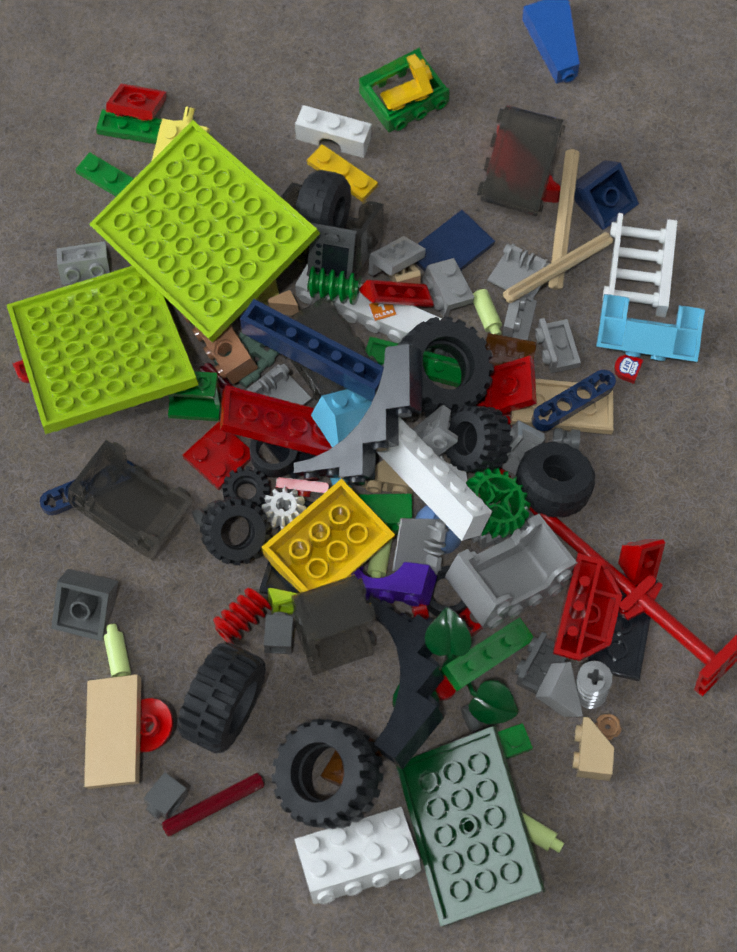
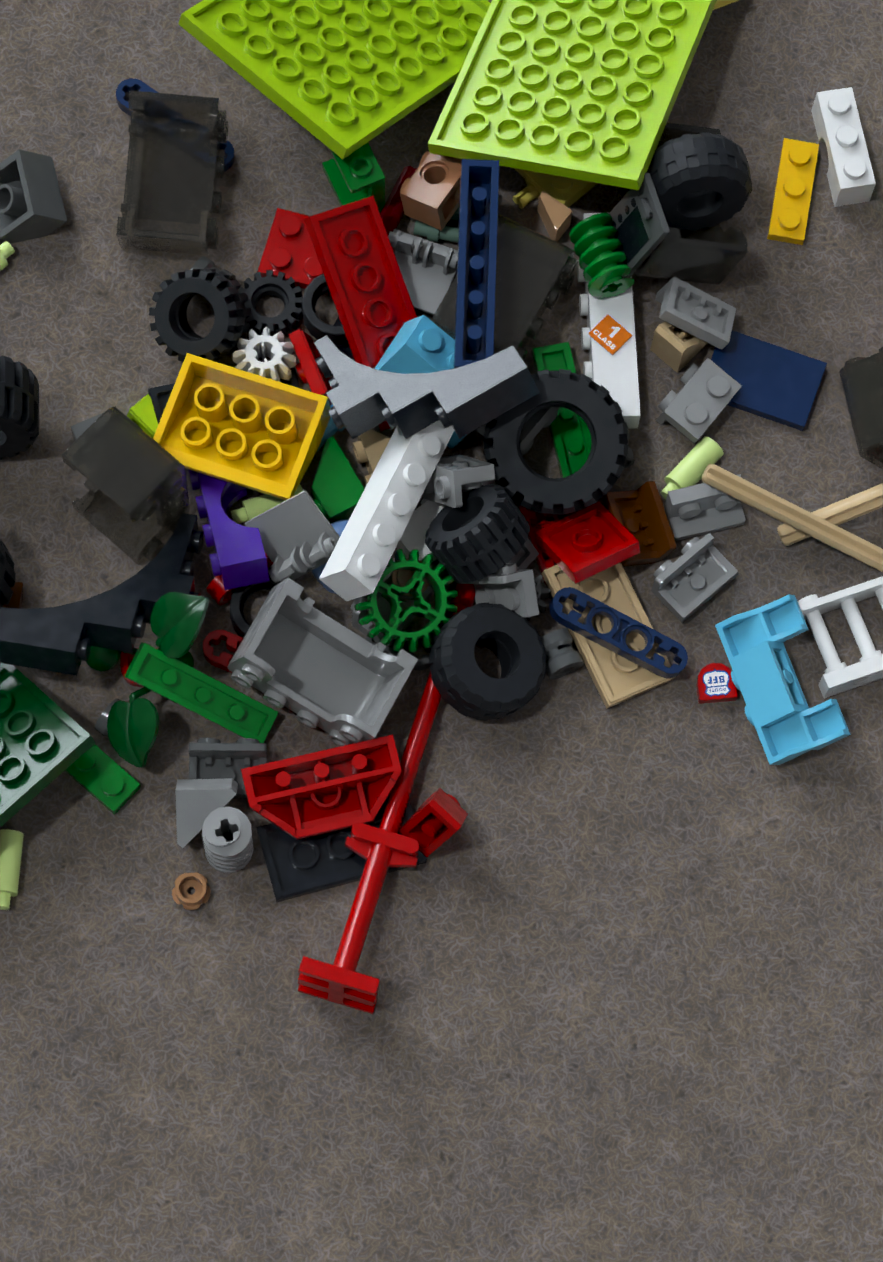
camera: 55 degrees right, 5 degrees up
red piece [213,588,272,644] -> none
red slope [359,280,434,307] -> none
light grey hinge [487,244,550,302] -> none
tan slope [572,717,614,781] -> none

